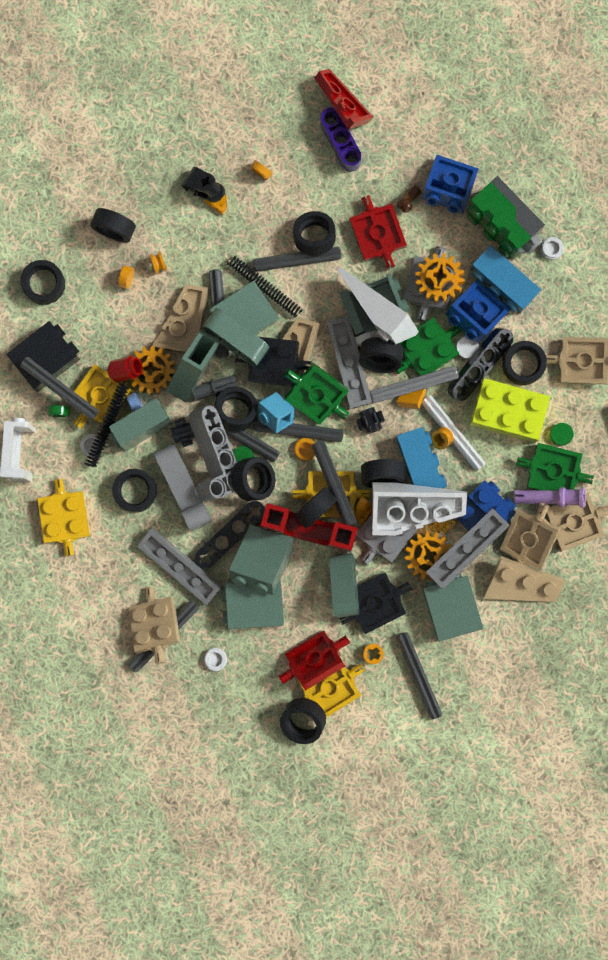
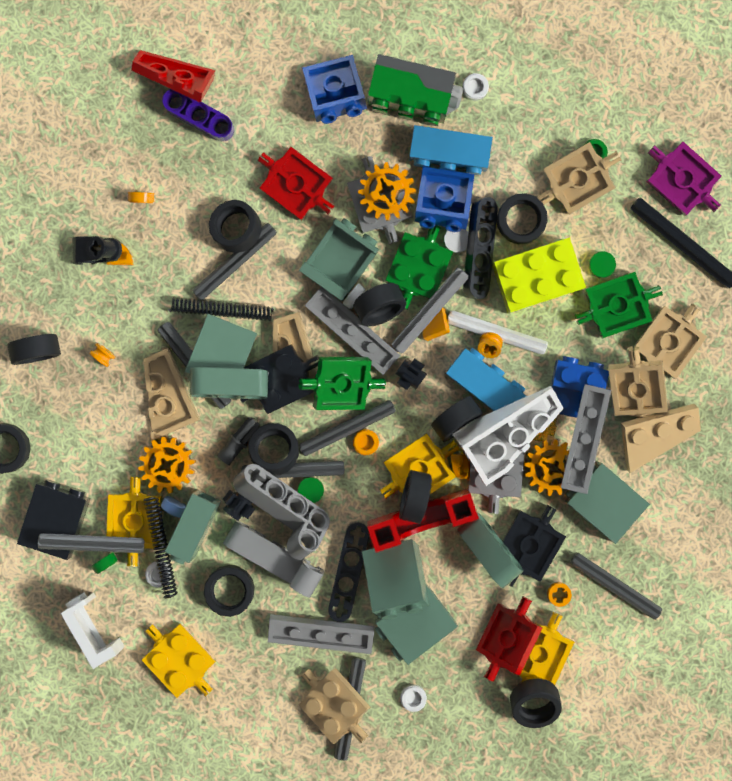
camera: 35 degrees left, 5 degrees up
red brick [107,356,143,383] -> none
light orange tile [118,265,134,289] -> none
sand green brick [166,330,221,402] -> none
black tyre [231,457,276,501] -> none
medium azure brick [258,392,294,434] -> none
dark grey axle [312,440,357,526] -> none
white wedge [338,267,419,344] -> none
reddish brown arm [397,184,422,213] -> none
lavender pin [514,487,586,508] -> none

